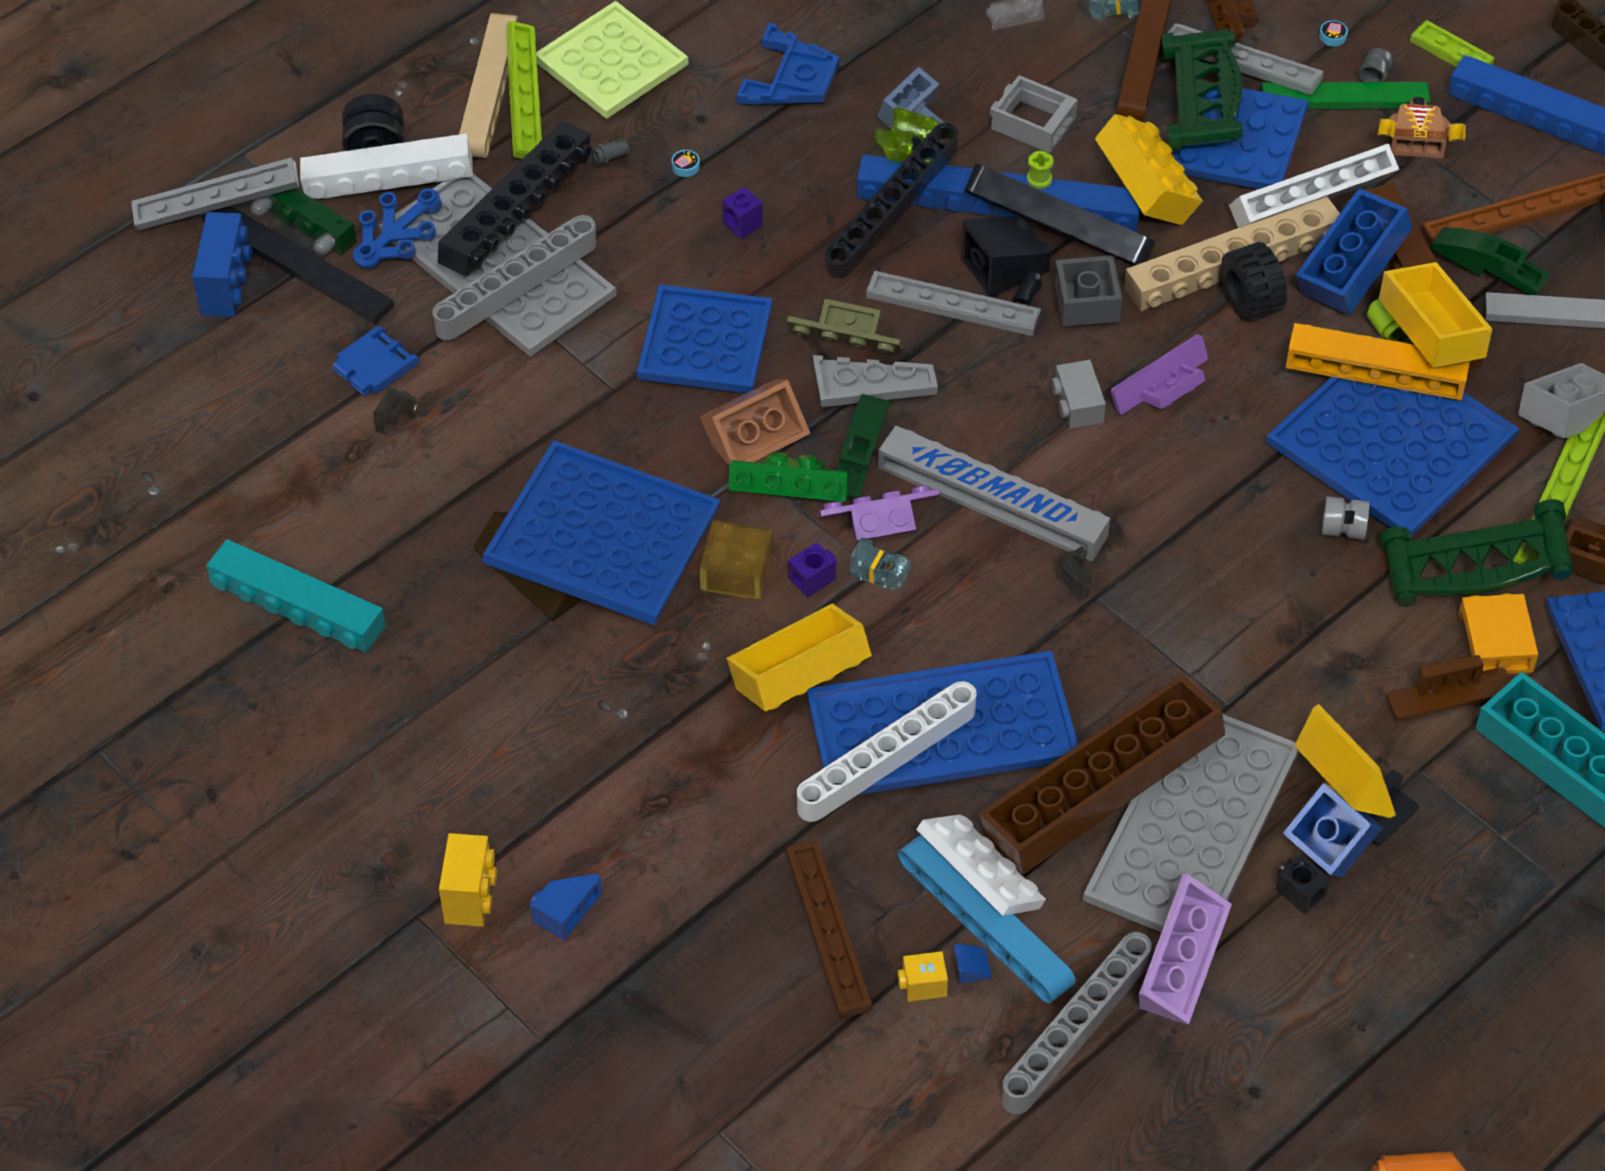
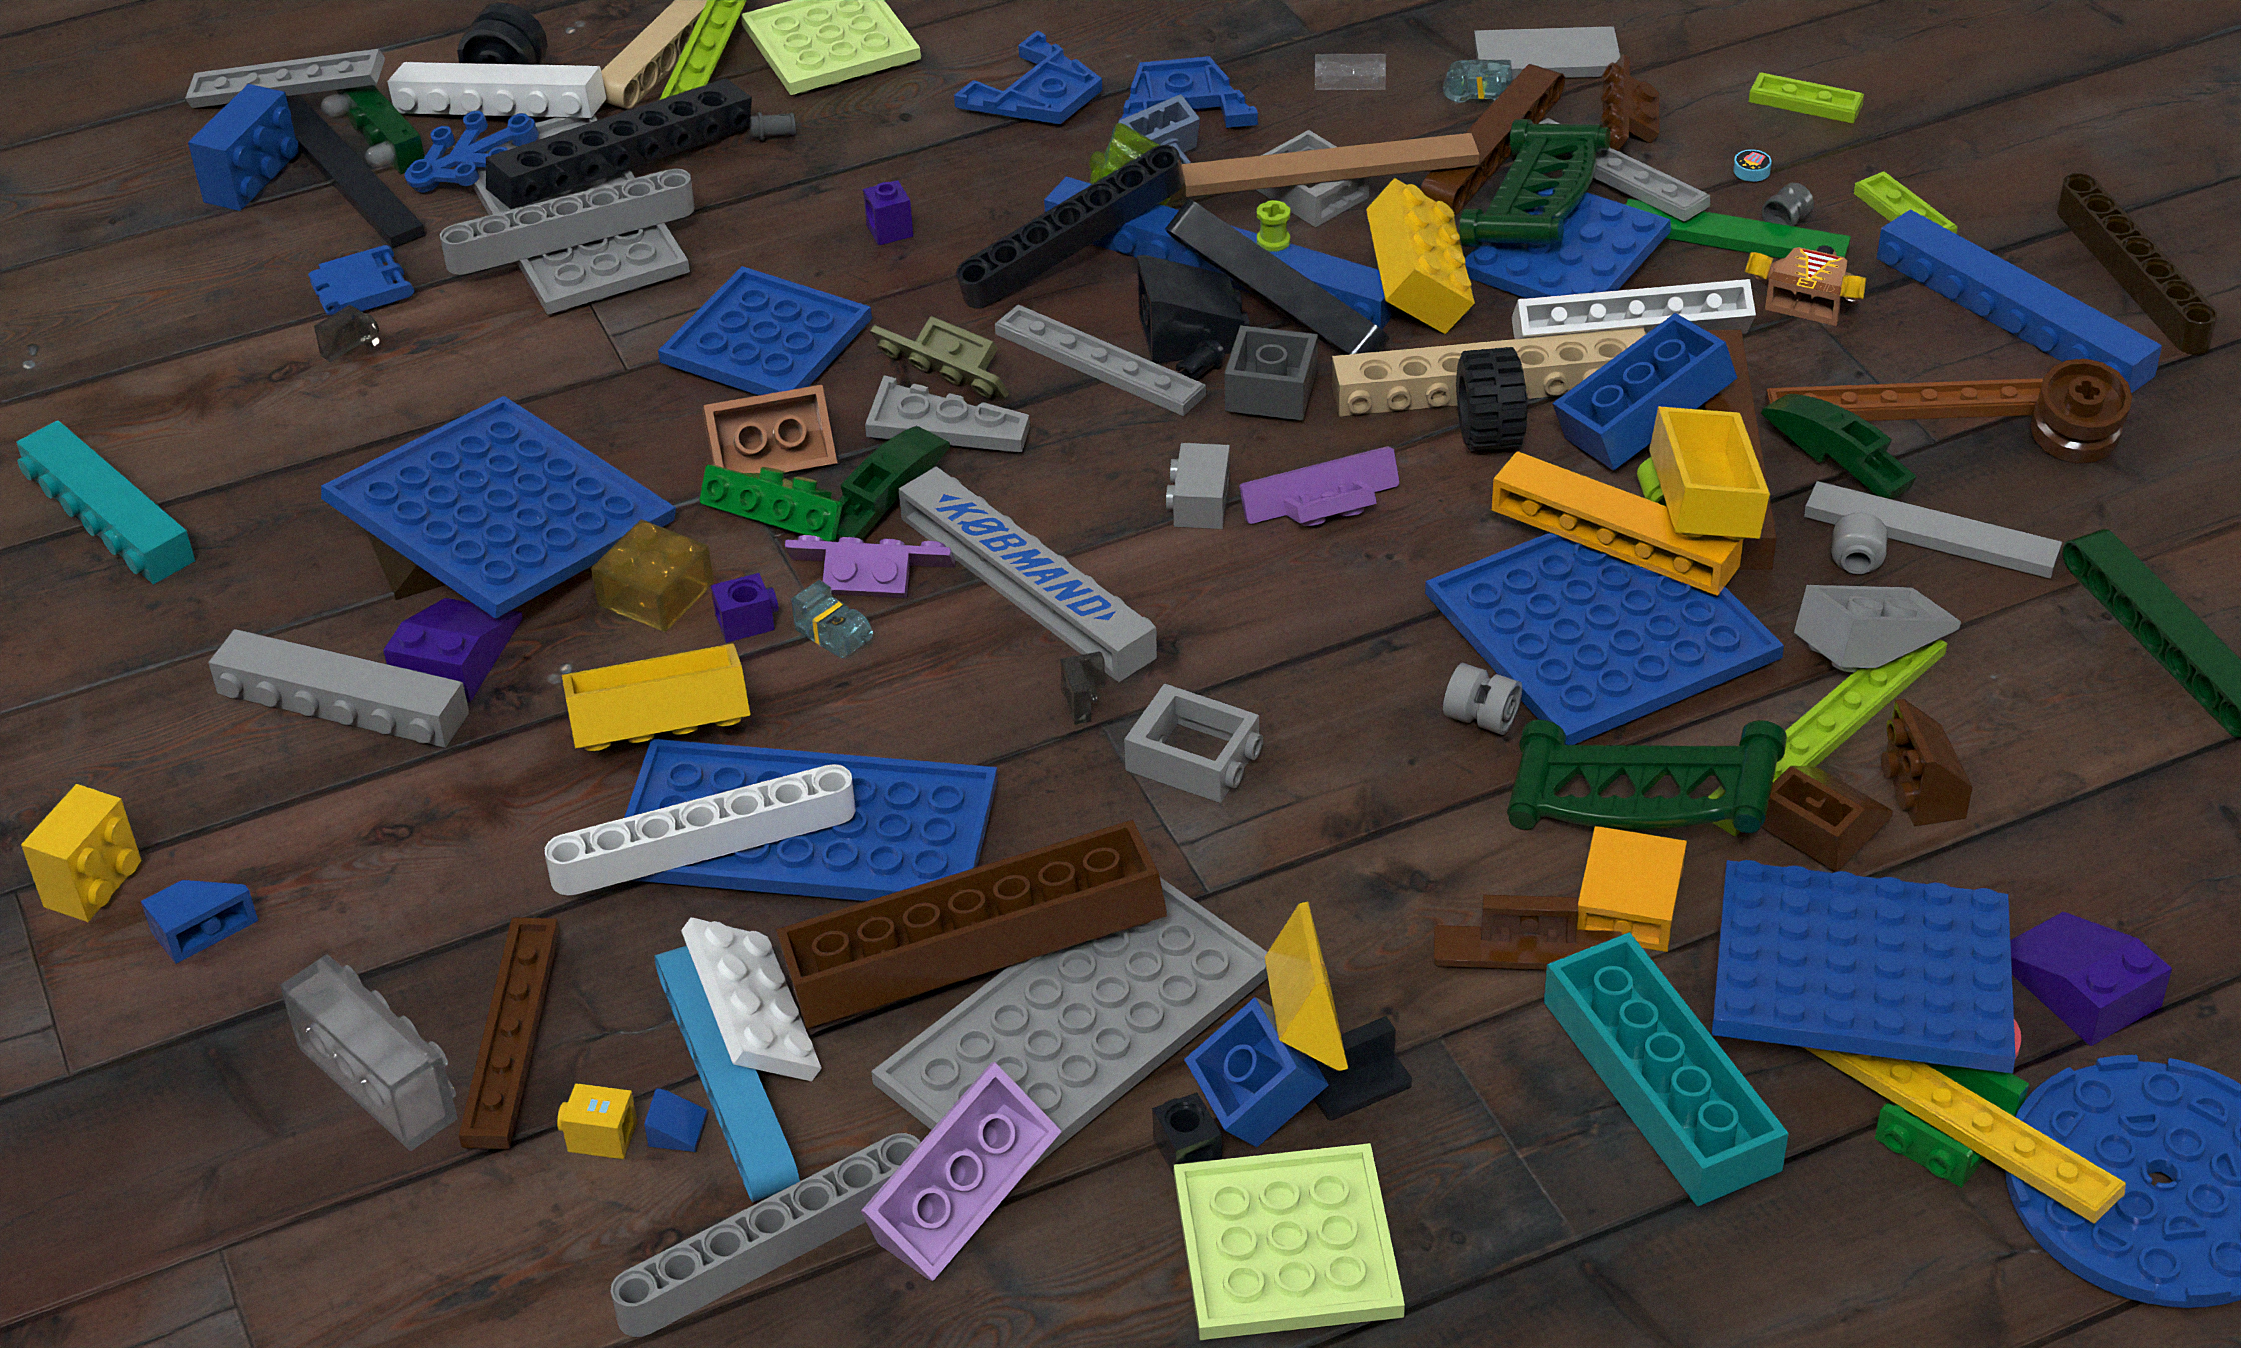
camera: 20 degrees right, 10 degrees down
tile [672,150,700,177] -> none
none -> light grey brick [208,629,469,748]
none -> clear brick [280,954,458,1151]
none -> dark purple slope [383,598,523,703]
none -> blue wing [1118,56,1258,128]
none -> light grey window [1124,683,1263,803]
none -> yellowish green plate [1174,1143,1405,1340]
none -> medium nougat tile [1182,133,1479,197]
none -> light grey head [1831,512,1888,574]

